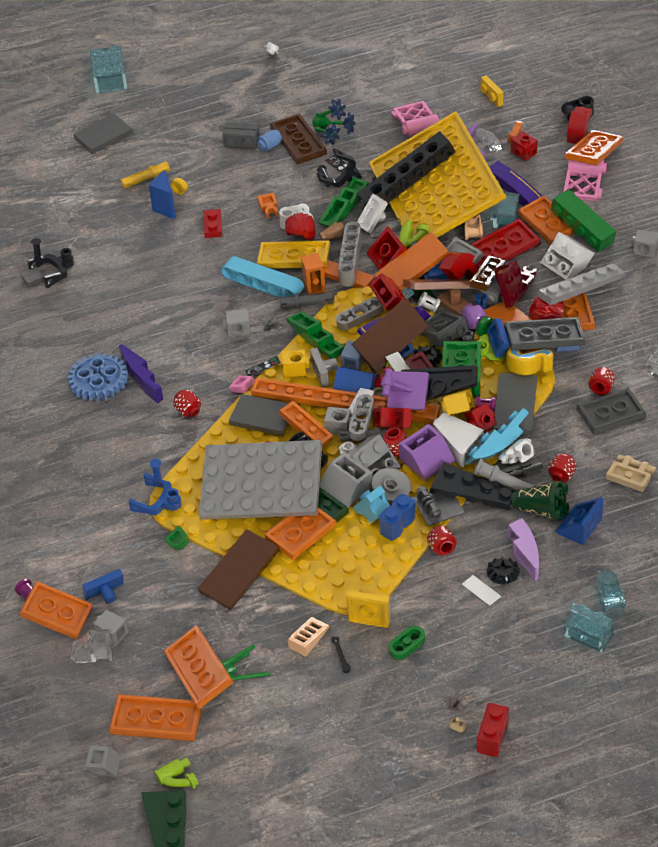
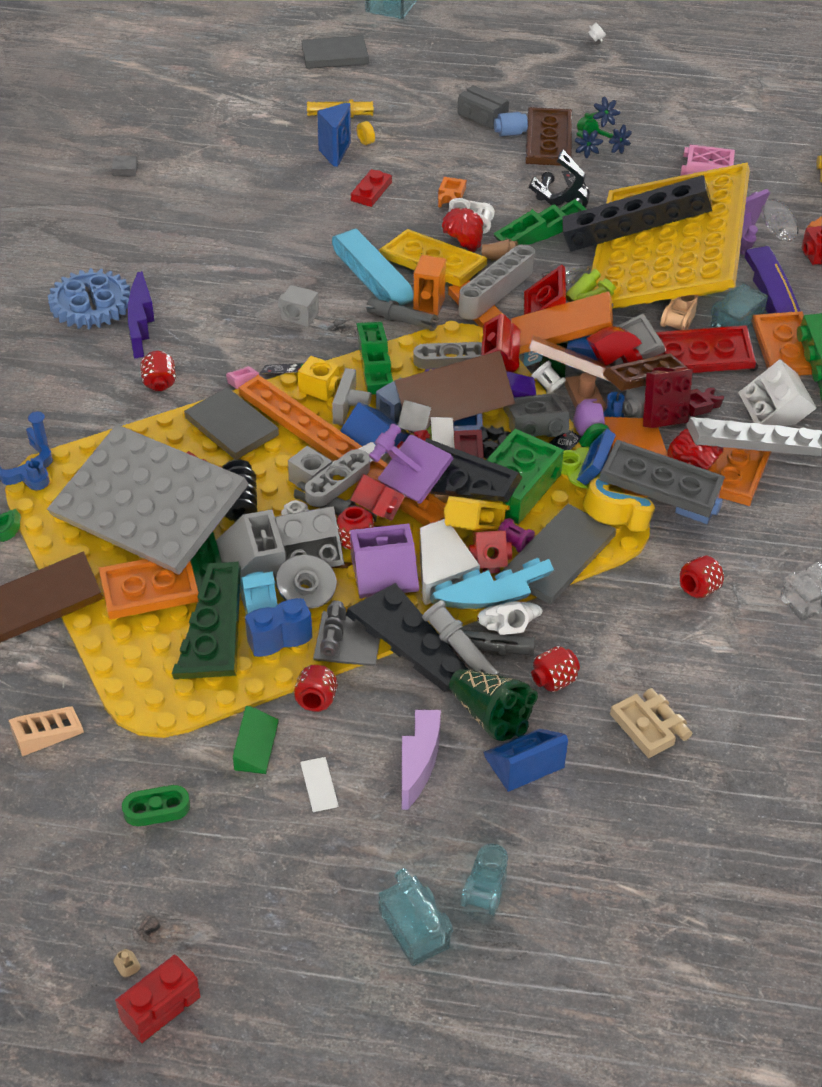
camera: 25 degrees right, 0 degrees up
black piece [27,238,74,288] -> none
orange plate [279,401,333,447] -> none
black hinge [331,636,351,673] -> none
yellow tile [346,590,391,628] -> none
white tile [357,194,388,233] -> none
black gear [487,556,520,585] -> none
dark grey tile [577,388,646,435] -> none
none -> dark green wing [172,561,241,679]
none -> green slope [233,706,279,774]
none -> flat silver tile [398,400,431,432]

